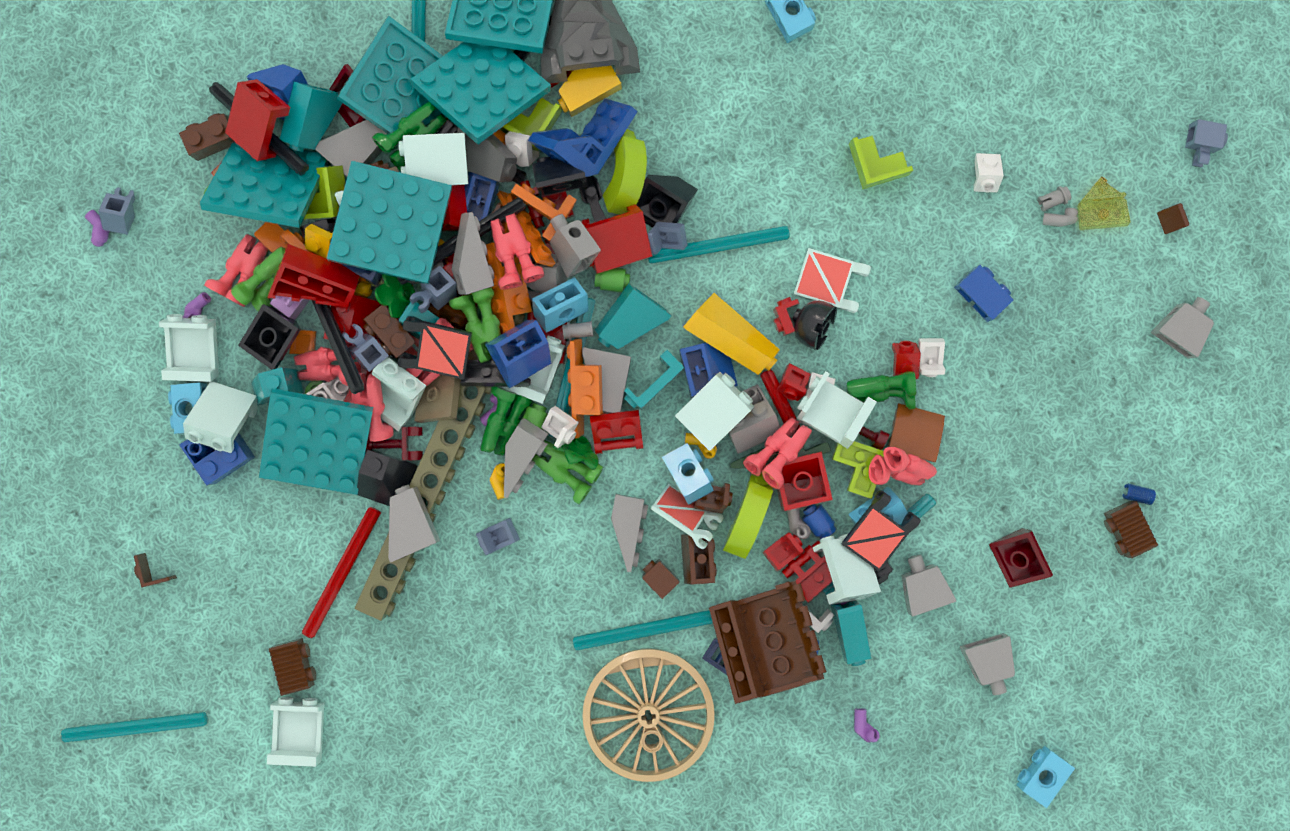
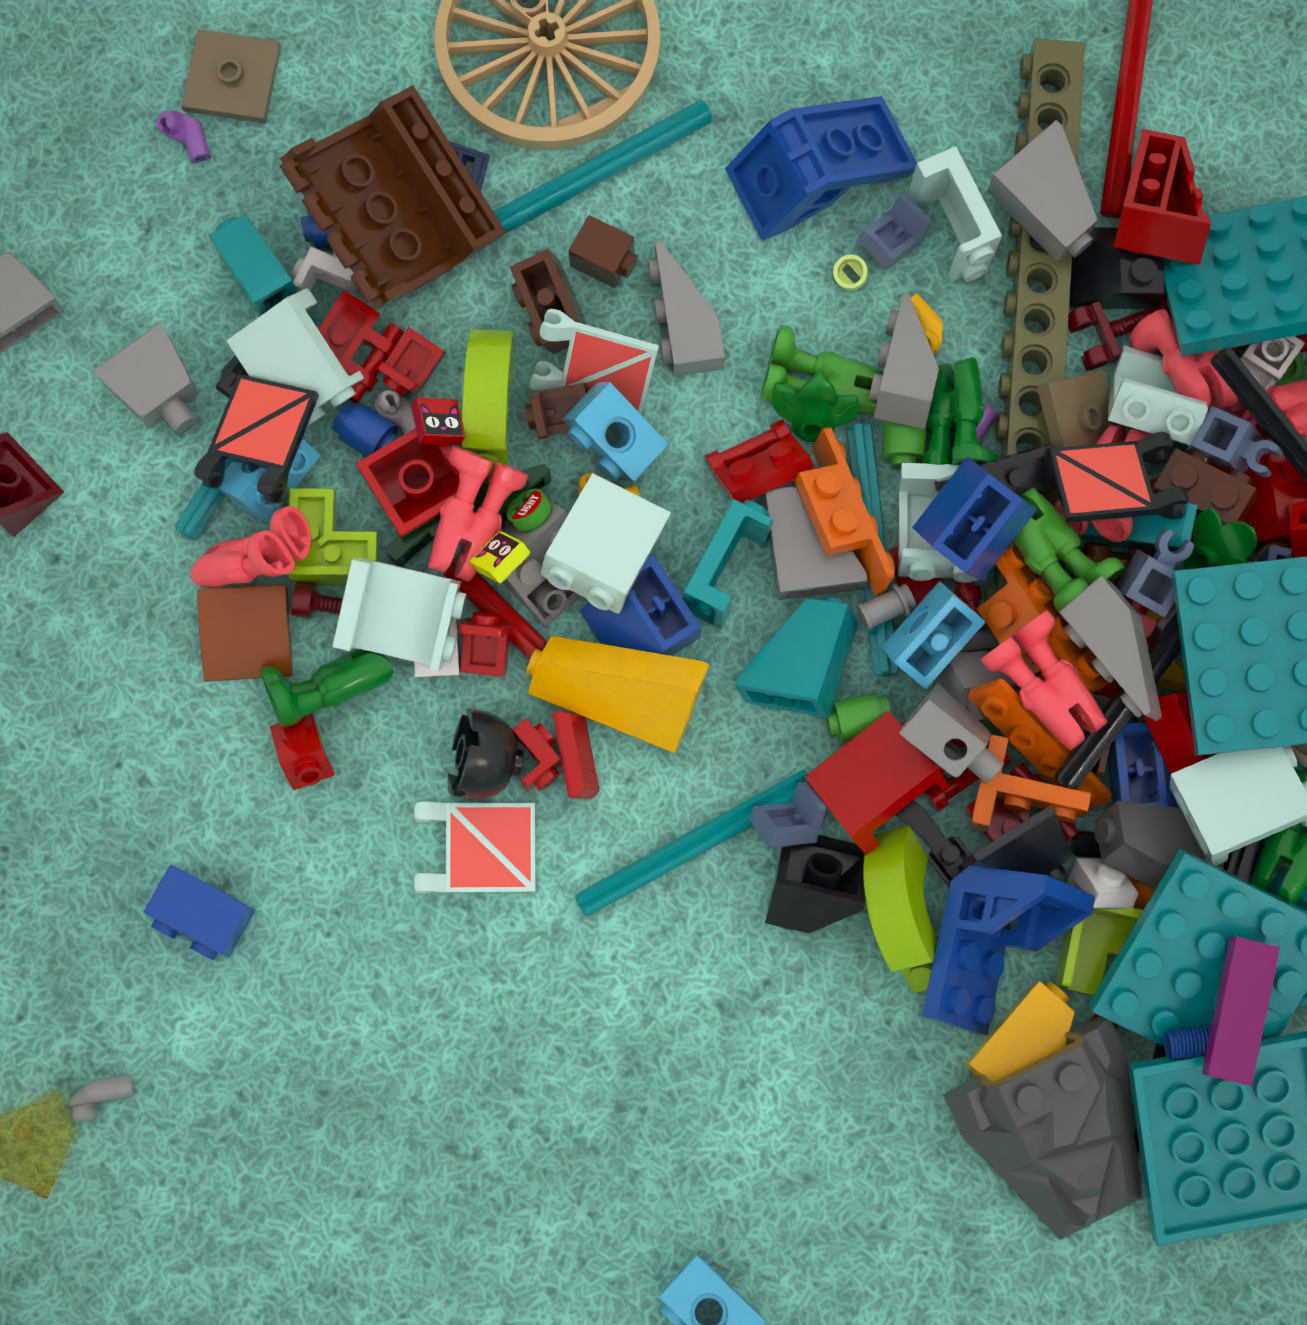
camera: 155 degrees right, 10 degrees down
white bracket [541,406,579,448] -> none
lime panel [849,135,914,189] -> none
white bracket [918,338,946,377] -> none
white bracket [974,153,1004,192] -> none
light grey pin [1037,186,1071,212] -> none
none -> dark tan plate [181,29,281,124]
none -> tile [411,398,465,445]
none -> neon yellow tile [469,531,531,584]
none -> bright green tile [506,489,552,532]
none -> red tile [552,710,600,799]
none -> blue bracket [725,96,917,240]
none -> yellowish green hinge [833,254,868,291]
none -> light aqua panel [908,146,1002,282]
none -> red wedge [1114,129,1211,265]
none -> blue piece [1163,1024,1212,1061]
none -> magenta tile [1202,936,1280,1086]

